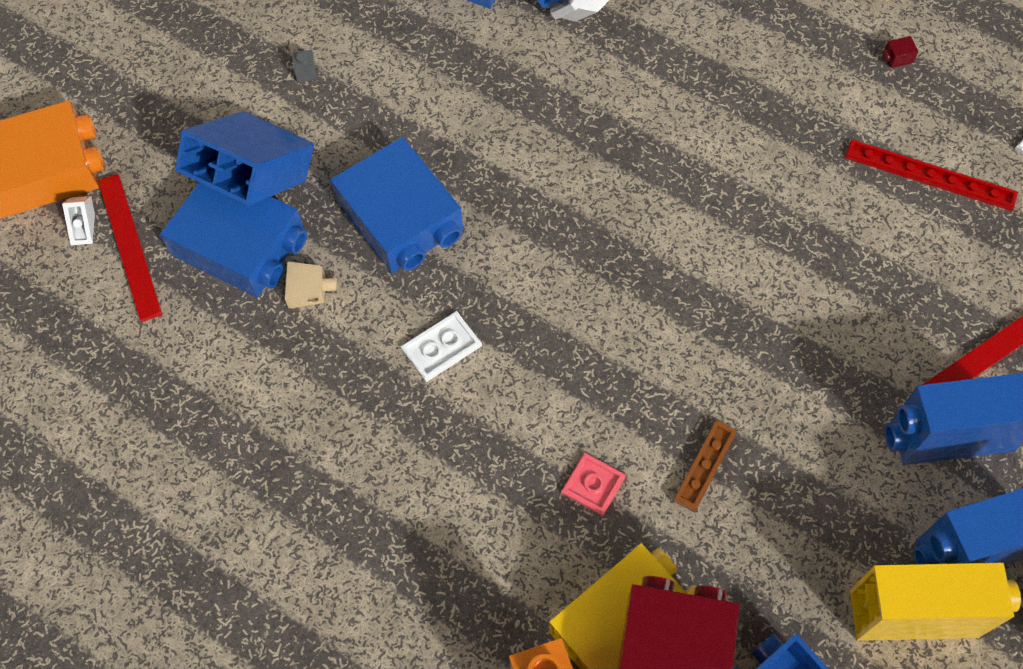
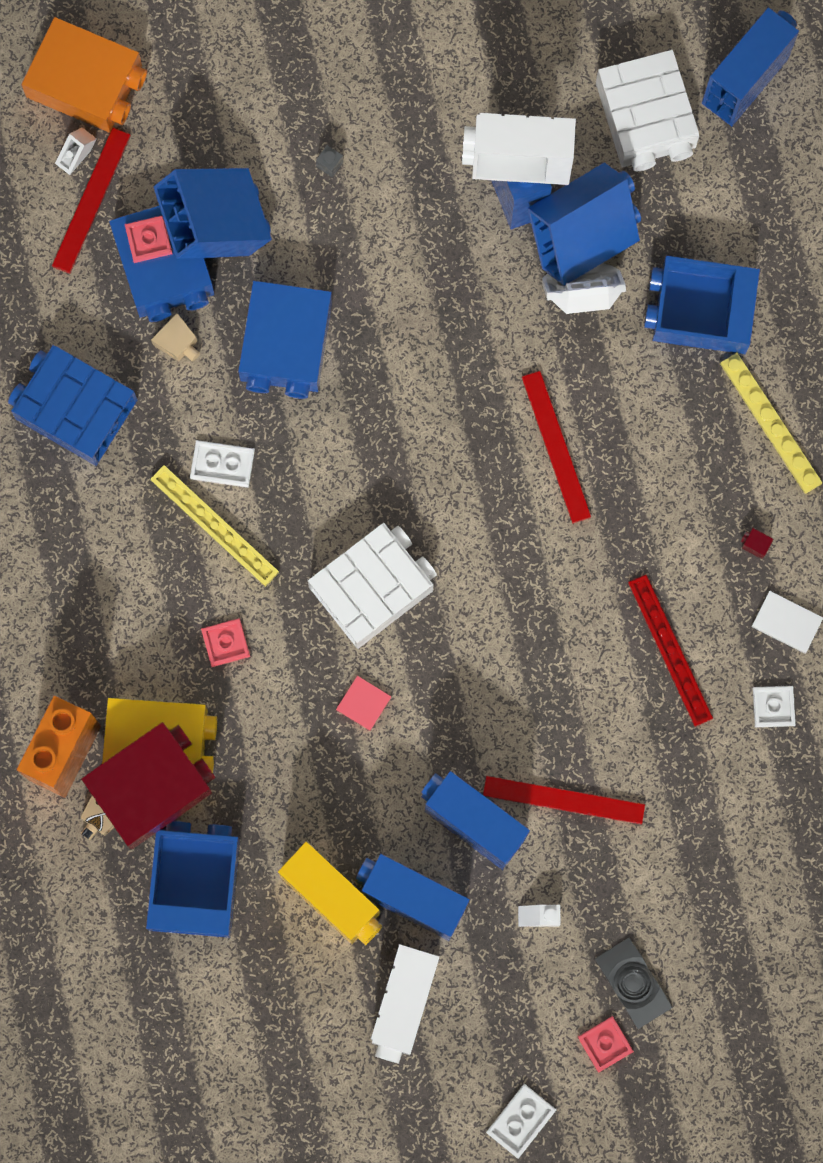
camera: 40 degrees right, 15 degrees up
dark orange plate [673,420,738,513] -> none
none -> blue brick [8,345,138,466]
none -> coral tile [125,216,172,263]
none -> light yellow plate [150,465,279,587]
none -> white brick [308,523,437,649]
none -> coral tile [336,676,391,731]
none -> red tile [521,371,591,524]
none -> white tile [752,591,823,654]

